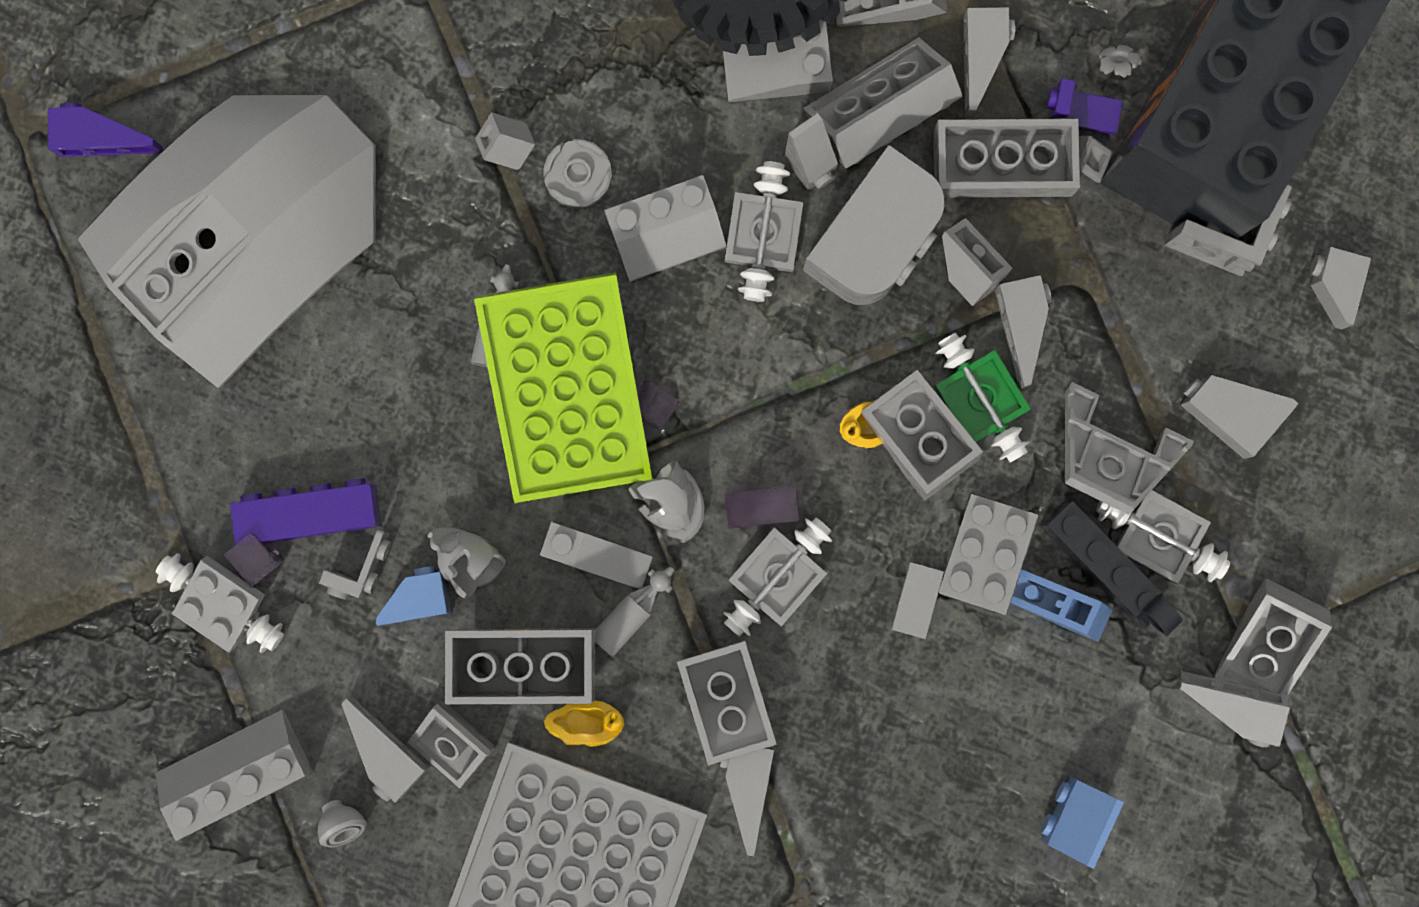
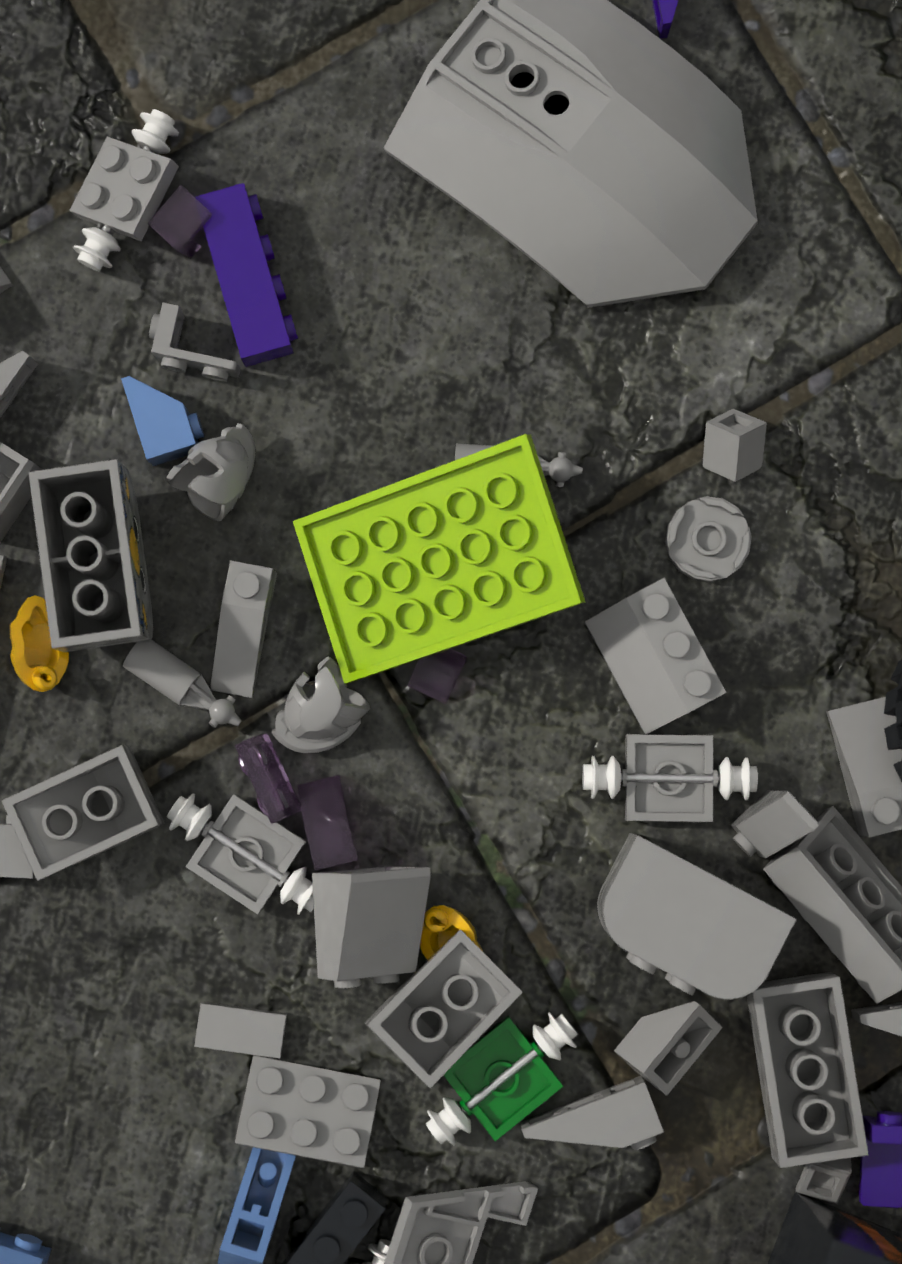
camera: 85 degrees right, 0 degrees up
none -> clear purple piece [235,733,303,824]
none -> light grey slope [312,866,431,988]

